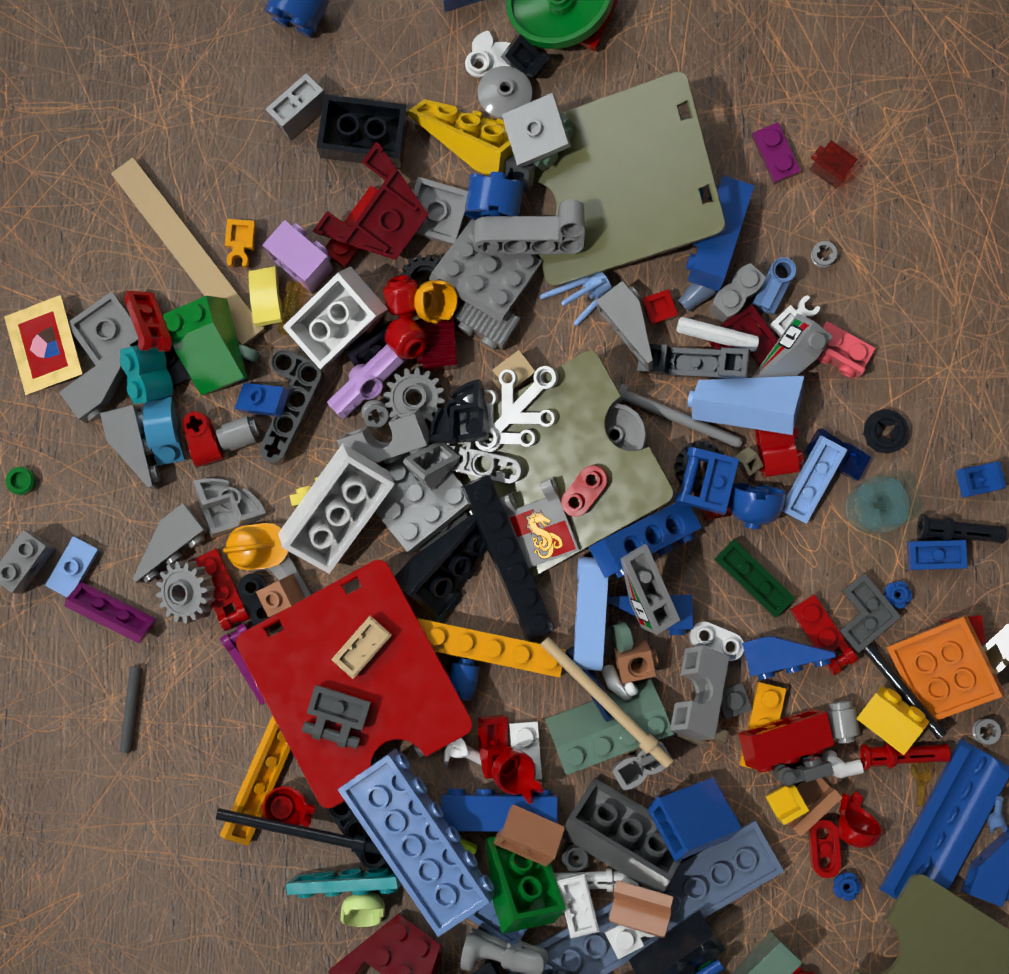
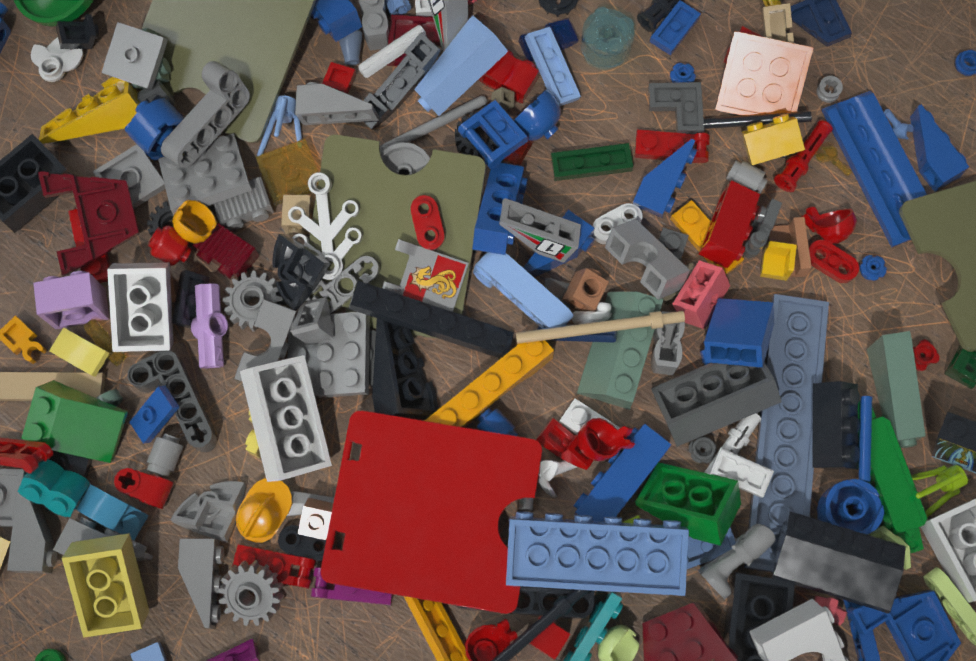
camera: 50 degrees left, 10 degrees down
dark grey plate [302,684,372,749] -> none
tan plate [331,616,392,679] -> none
light grey bush [361,400,389,428] -> none
red head [385,317,427,359] -> none
light grey dish [478,66,532,119] -> none
nougat panel [494,805,564,866] -> none
white plate [604,924,655,959] -> none
nougat panel [609,880,674,938] -> none
sand green tile [611,622,634,653] -> none
white arm [822,750,864,778] -> none
none -> light yellow brick [62,533,149,638]
none -> clear yellow plate [256,139,319,206]
none -> red panel [529,616,571,660]
none -> coral brick [673,260,730,329]

